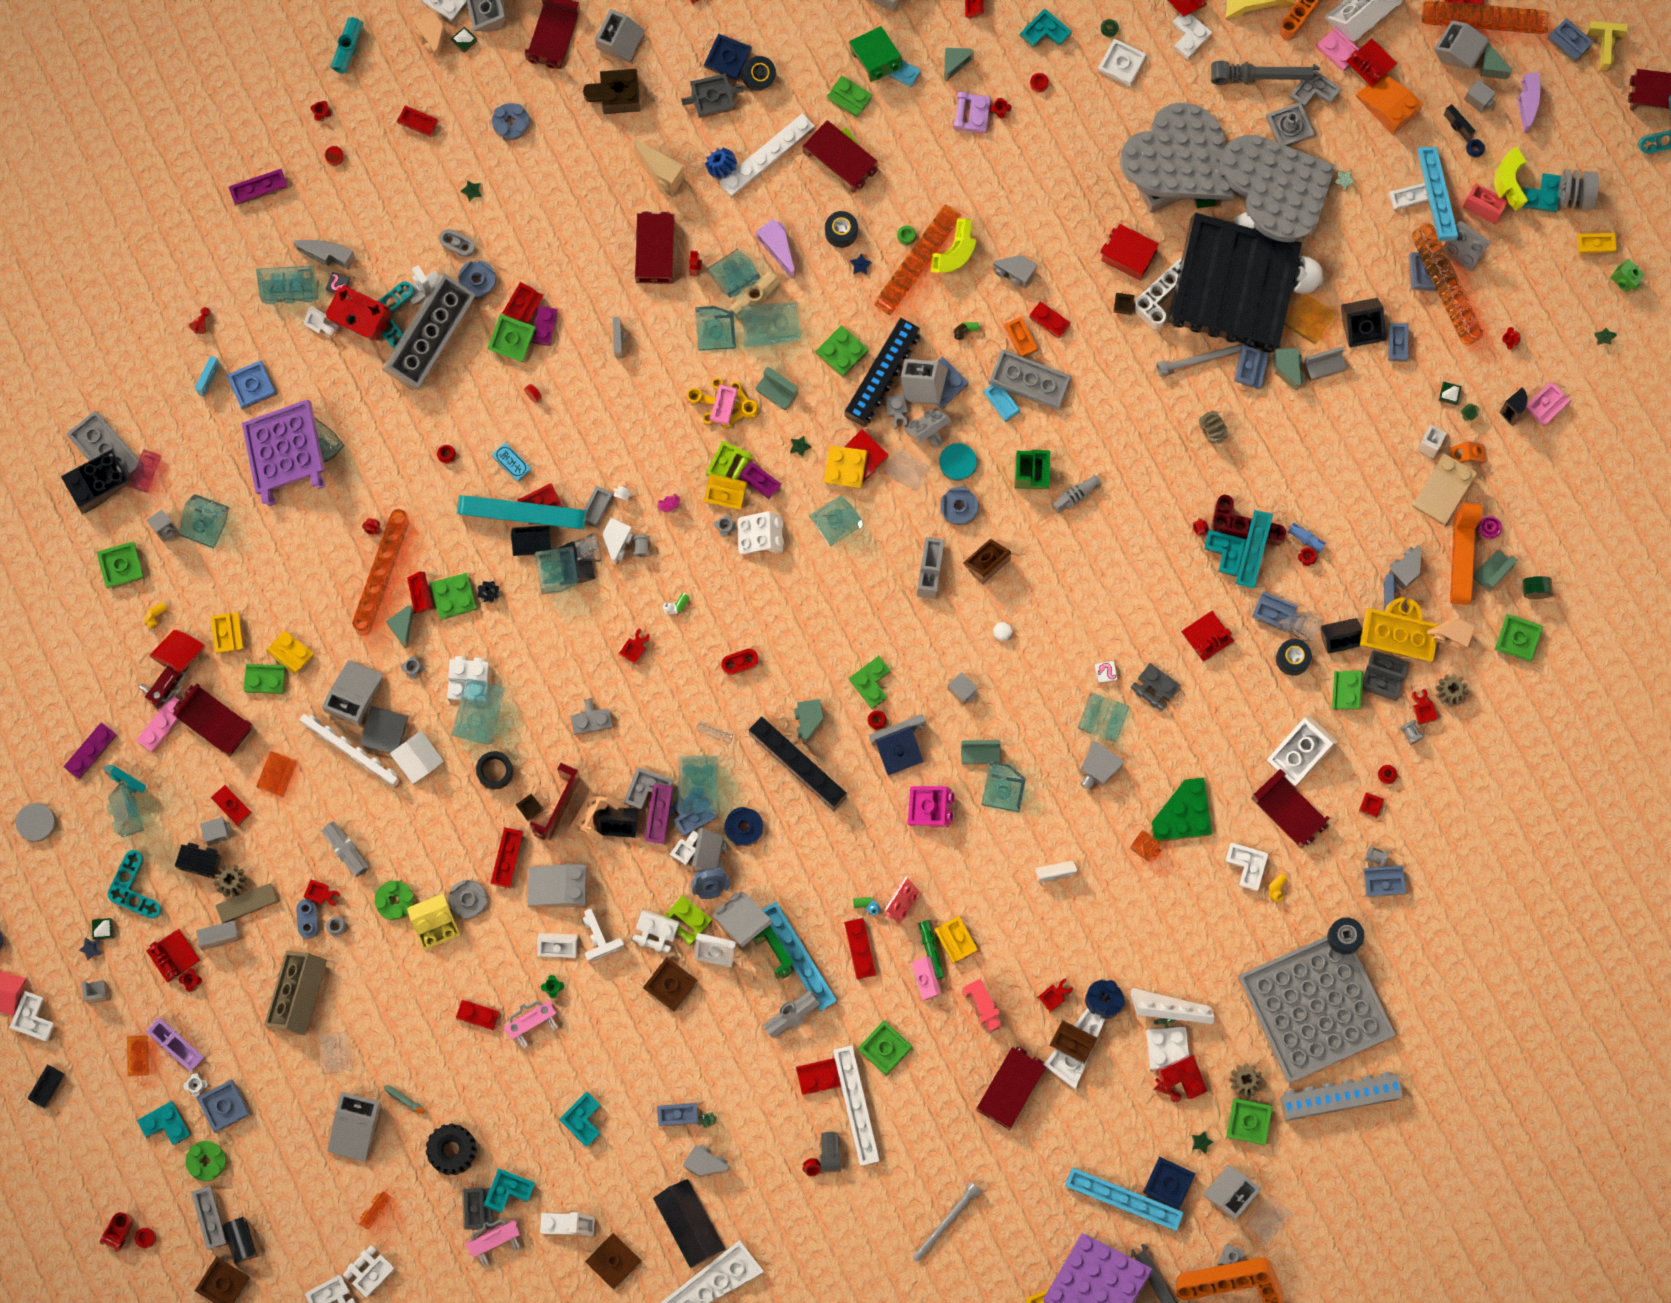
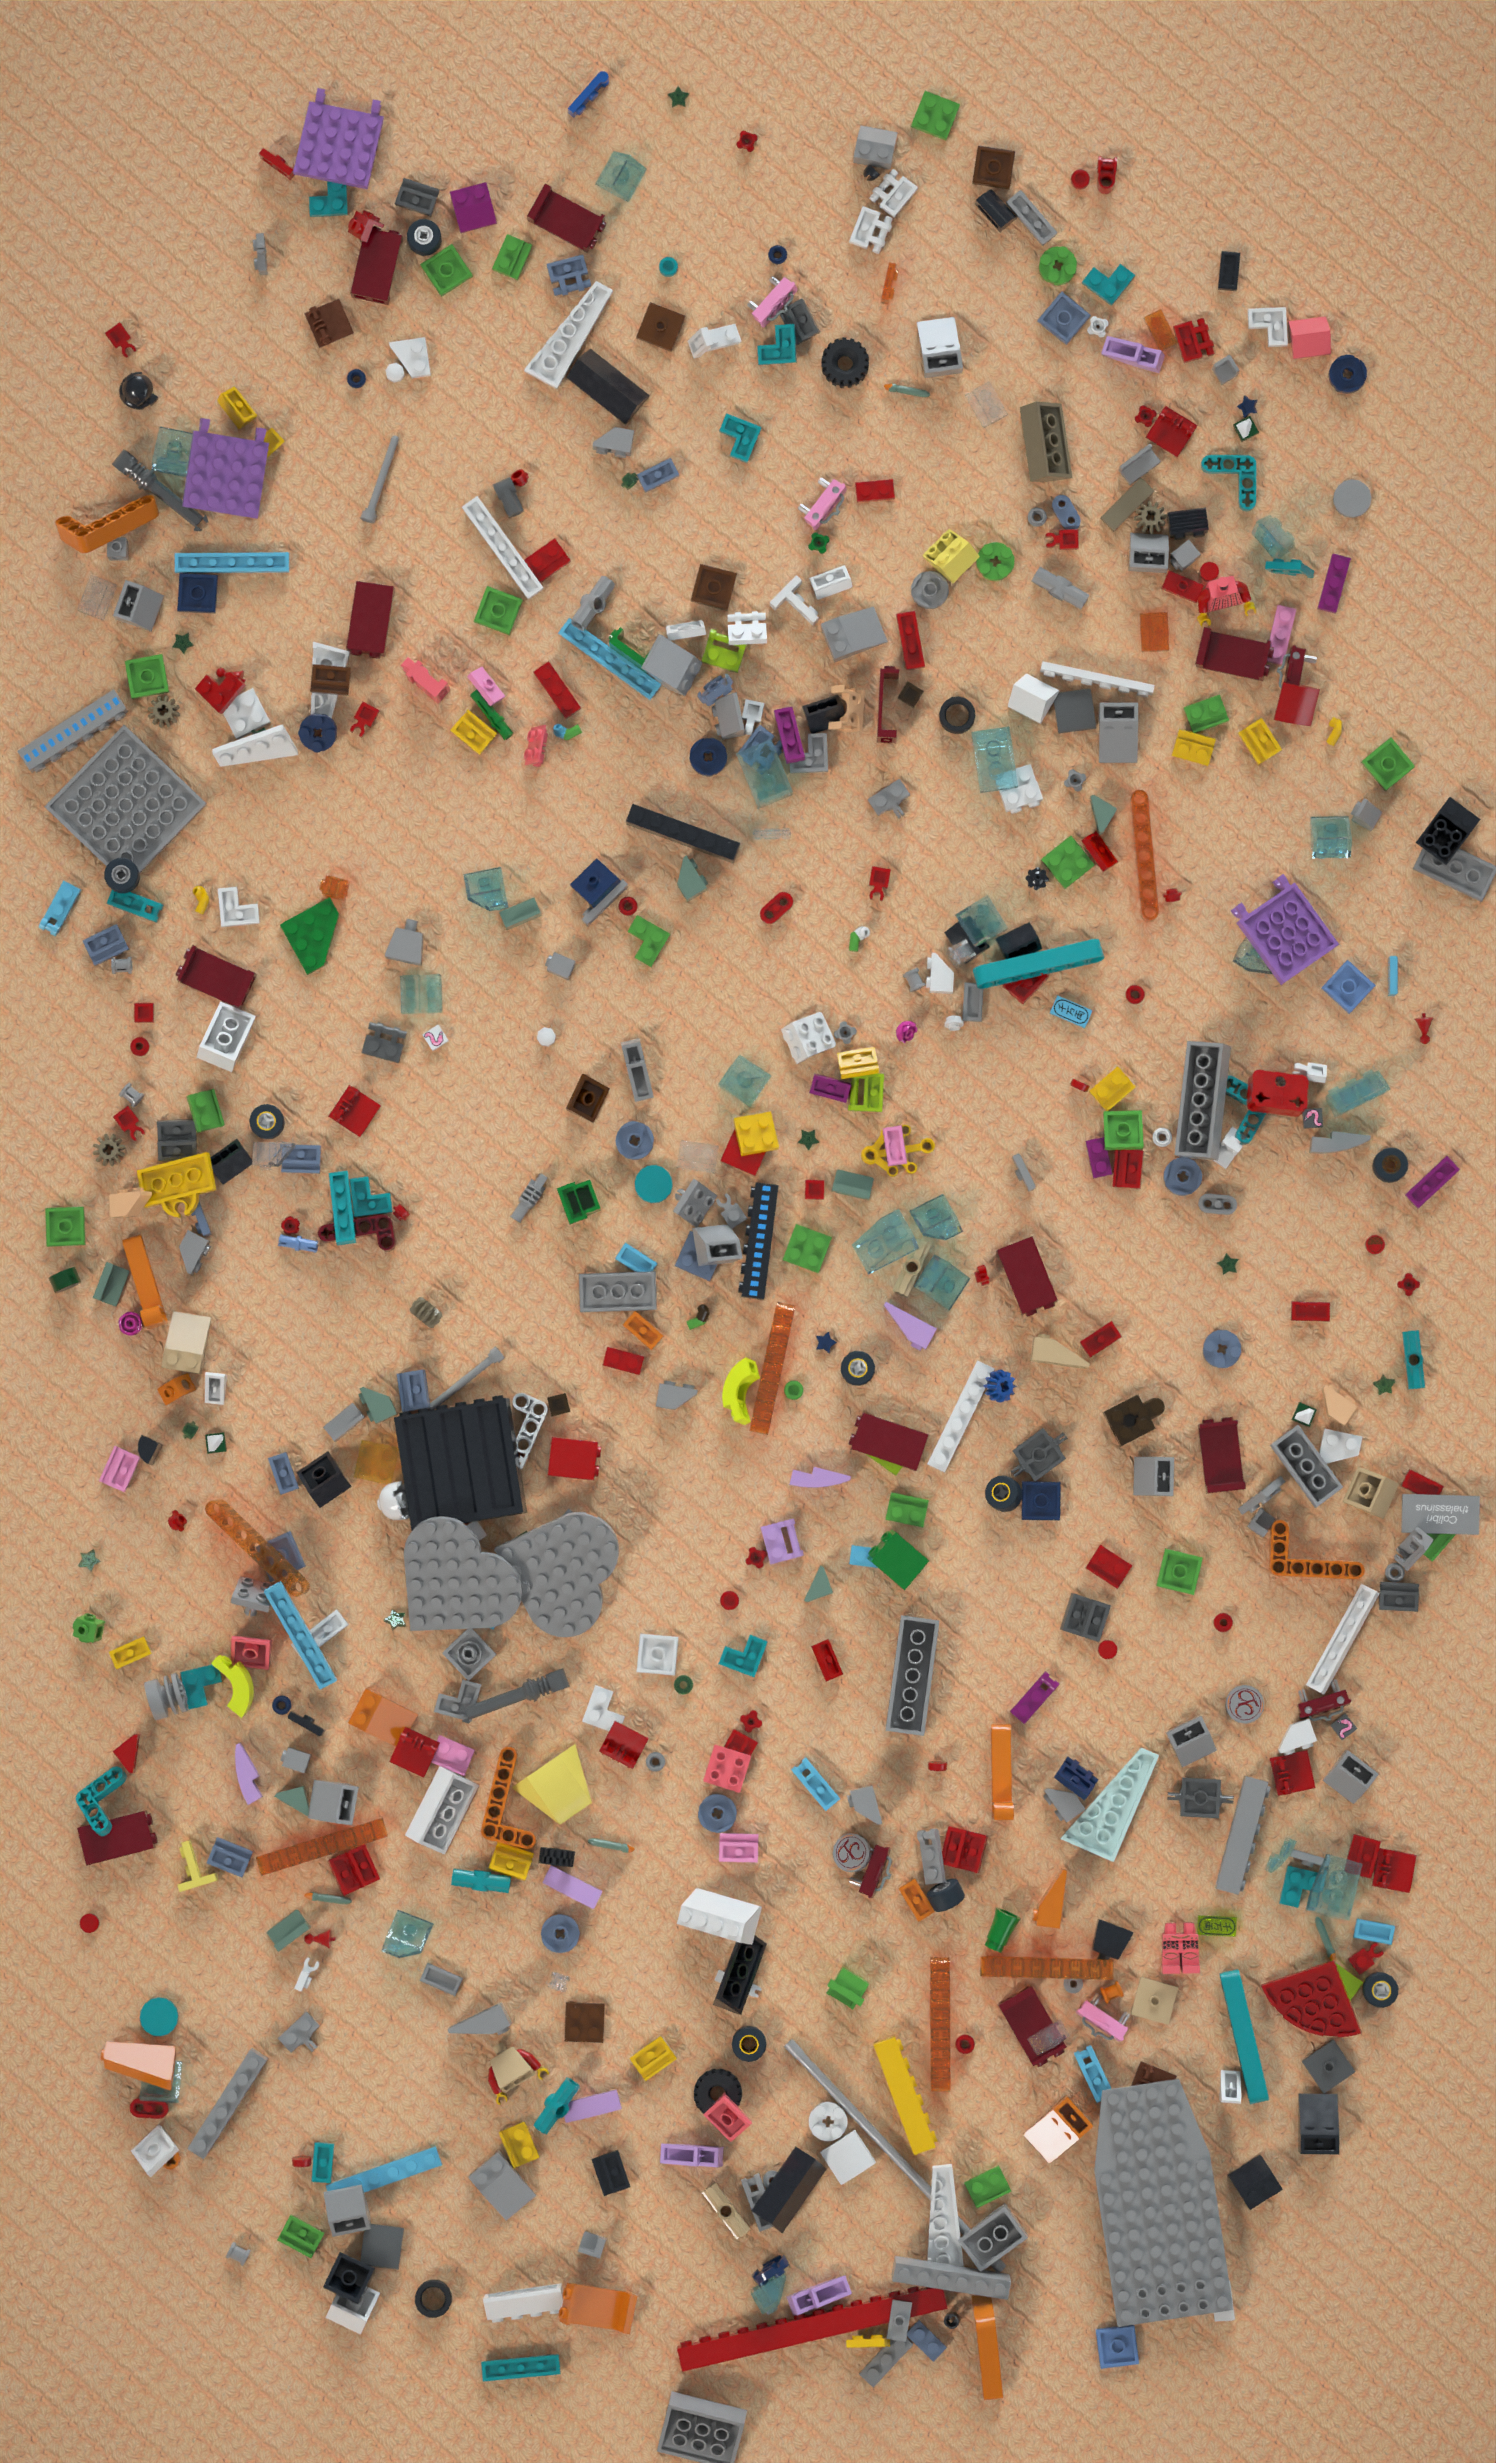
camera: 160 degrees right, 10 degrees up
clear pink slope [129,449,162,493] -> none
dark pink plate [907,786,955,828] -> none
white slope [1035,861,1077,883] -> none
none -> medium azure plate [38,880,81,937]
none -> teal plate [106,890,164,923]
none -> red slope [113,1734,140,1773]
none -> dark blue plate [768,245,787,265]
none -> lavender slope [789,1467,851,1488]
none -> red plate [805,1180,824,1200]
none -> red plate [1079,1321,1122,1358]
none -> yellow plate [1089,1066,1136,1111]
none -> light grey slope [1128,533,1169,573]
none -> white plate [1153,1128,1172,1147]
none -> red plate [1173,318,1215,363]
none -> torso [1197,576,1256,627]
none -> red tile [1200,562,1219,582]
none -> black wheel [1372,1147,1408,1183]
none -> clear green piece [1373,1374,1396,1395]

